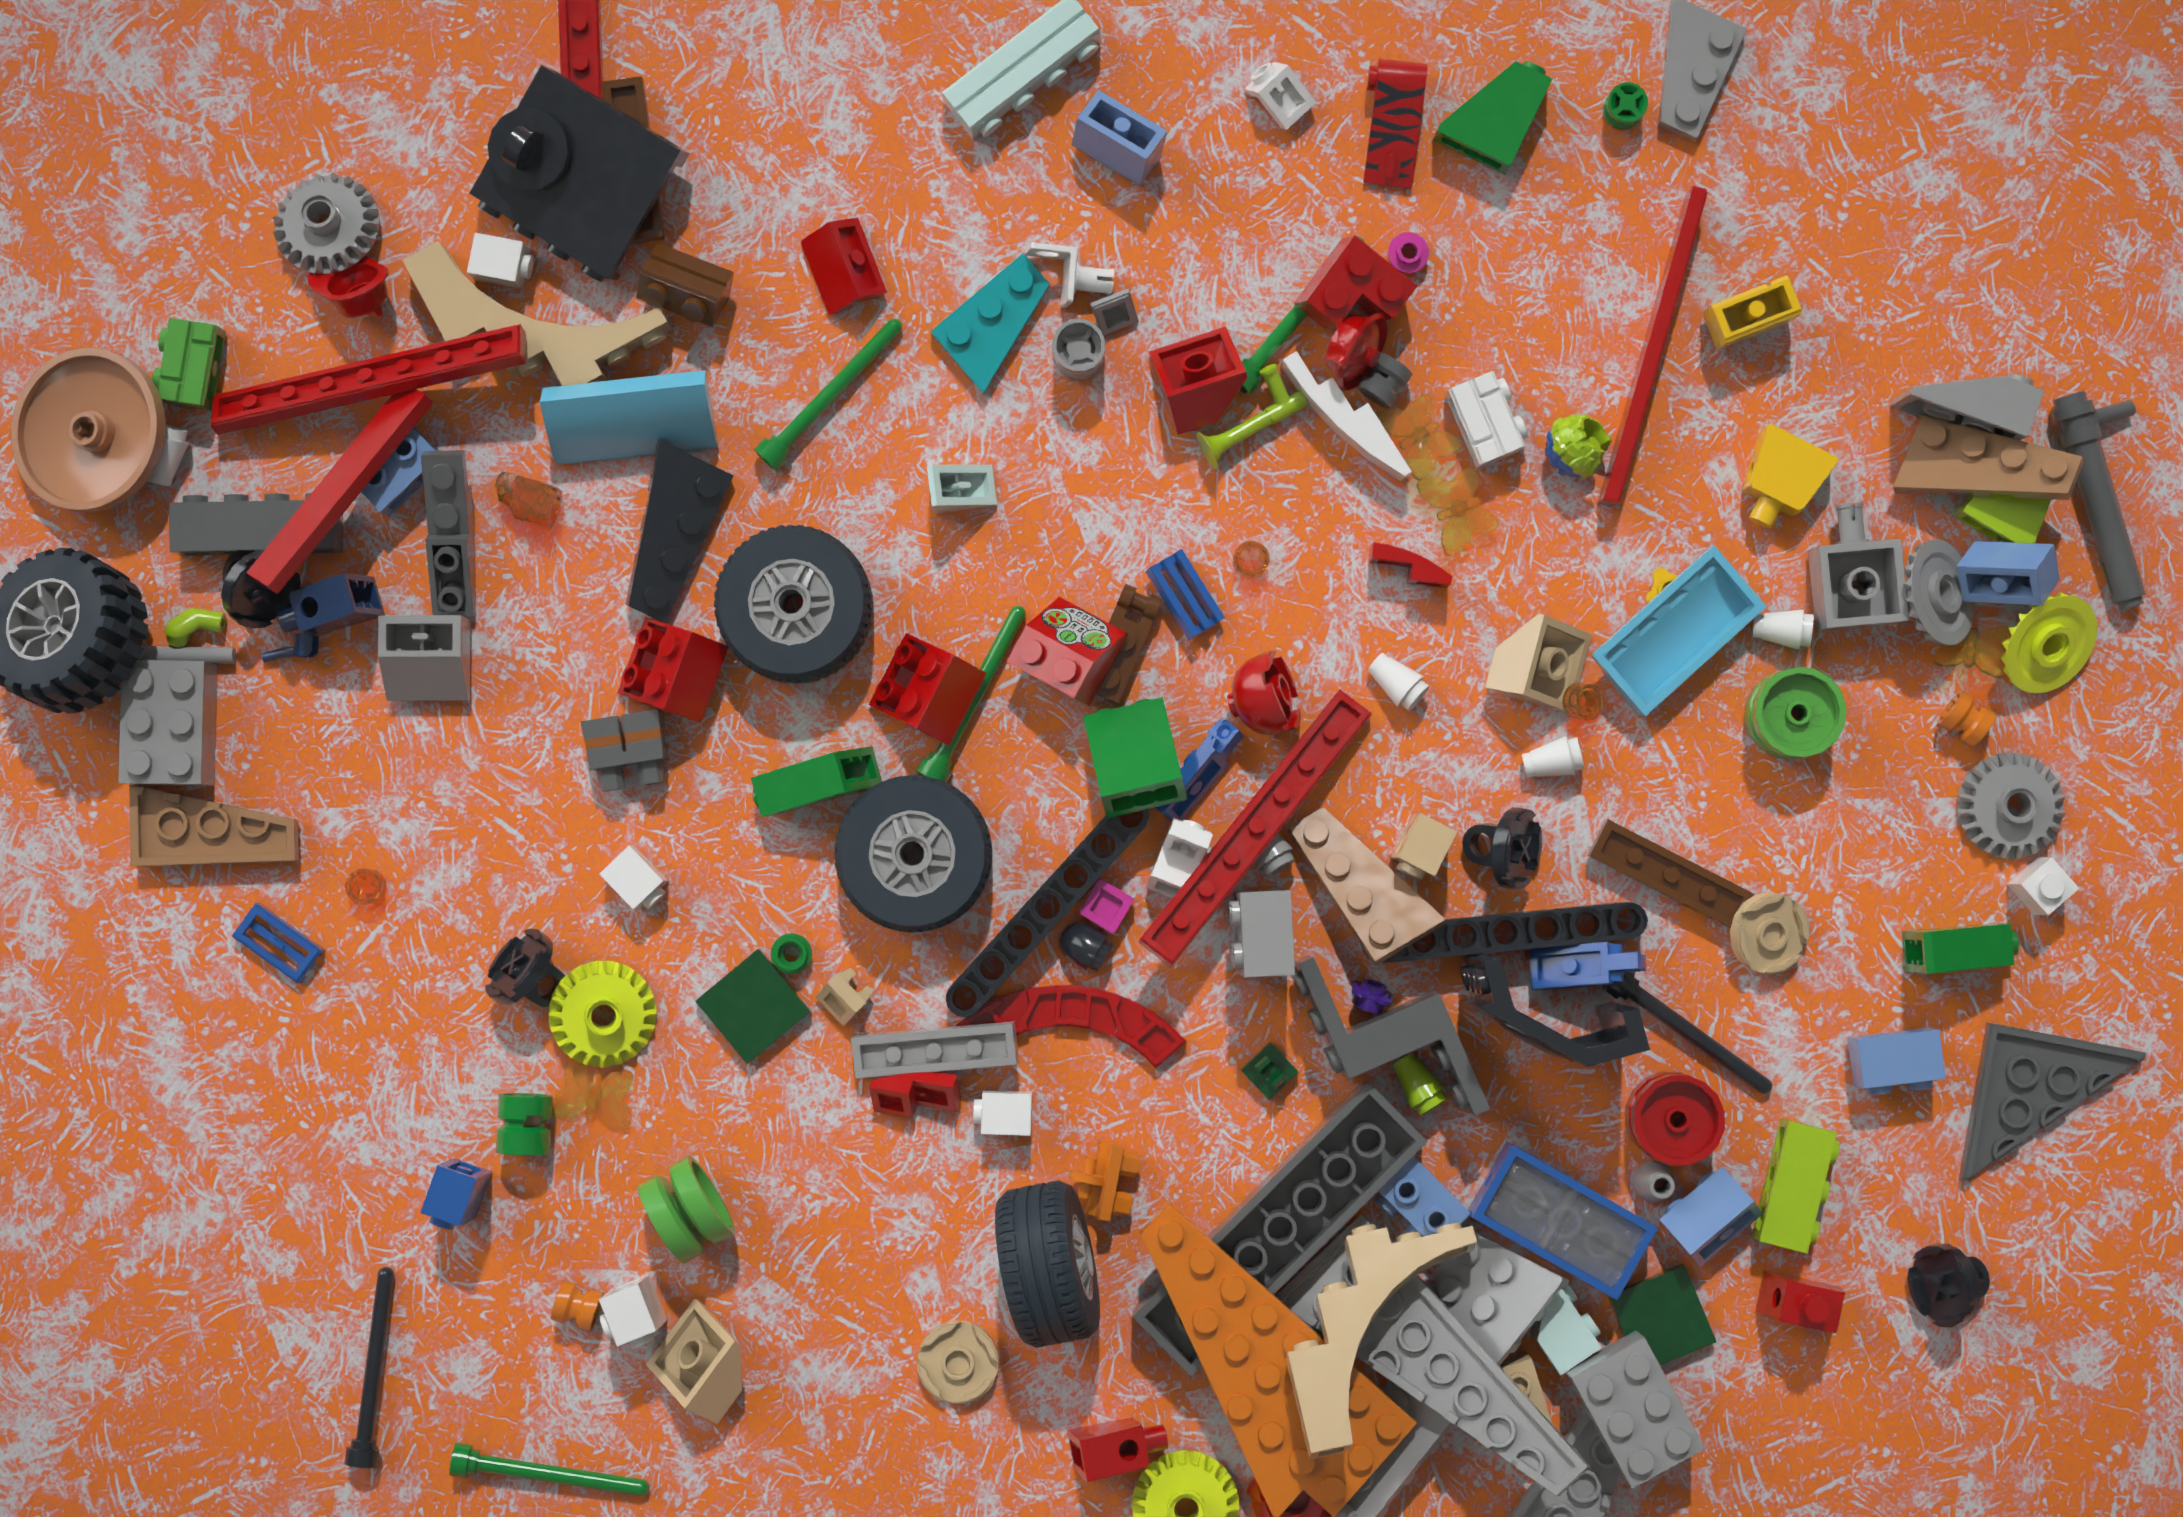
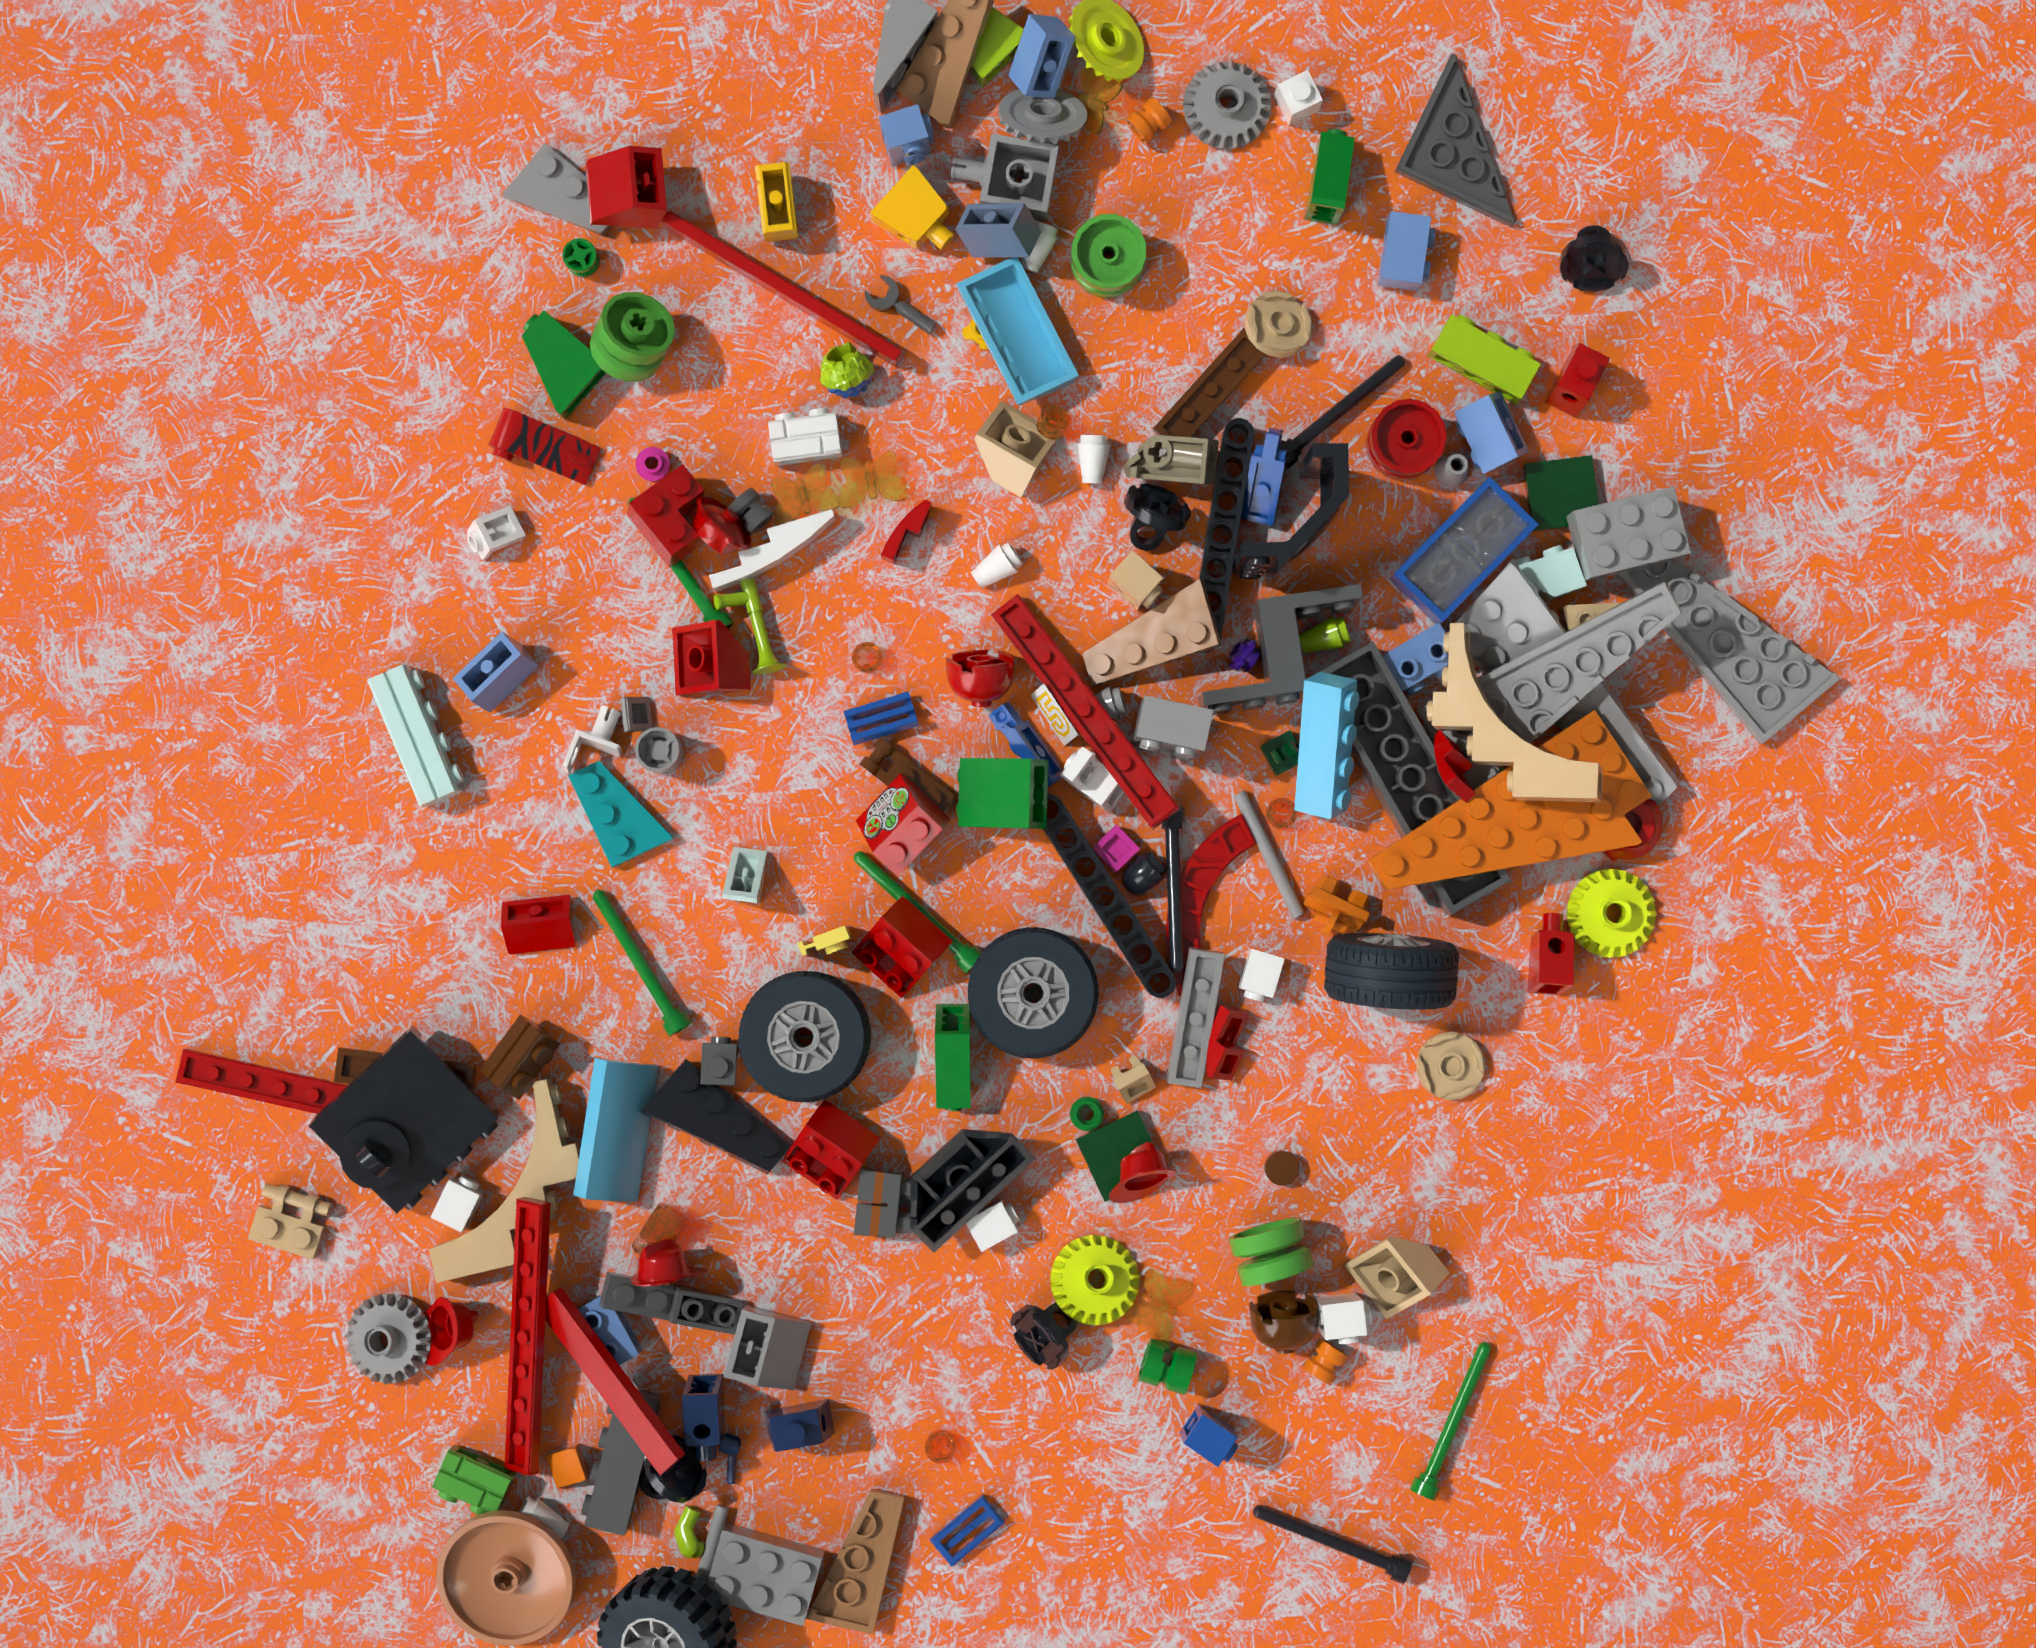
camera: 80 degrees left, 0 degrees up
none -> tan plate [247,1183,332,1260]
none -> orange slope [546,1443,590,1488]
none -> red slope [586,146,667,229]
none -> bright green wheel [590,292,675,381]
none -> red piece [630,1239,707,1287]
none -> dark grey bracket [700,1037,739,1086]
none -> dark blue torso [764,1399,835,1452]
none -> light yellow plate [798,925,853,956]
none -> dark grey piece [865,275,937,334]
none -> medium blue brick [879,104,934,166]
none -> black wedge [910,1129,1036,1253]
none -> sand blue brick [955,203,1041,258]
none -> white sticker [1030,684,1078,746]
none -> red piece [1109,1142,1177,1203]
none -> dark tan piece [1124,435,1219,485]
none -> black piece [1161,807,1185,972]
none -> light grey bar [1233,790,1305,919]
none -> reddish brown cylinder [1249,1291,1319,1354]
none -> reddish brown tile [1264,1150,1299,1186]
none -> clear orange bush [1266,798,1297,829]
none -> medium azure brick [1294,672,1359,819]
none -> red slope [1434,730,1476,803]

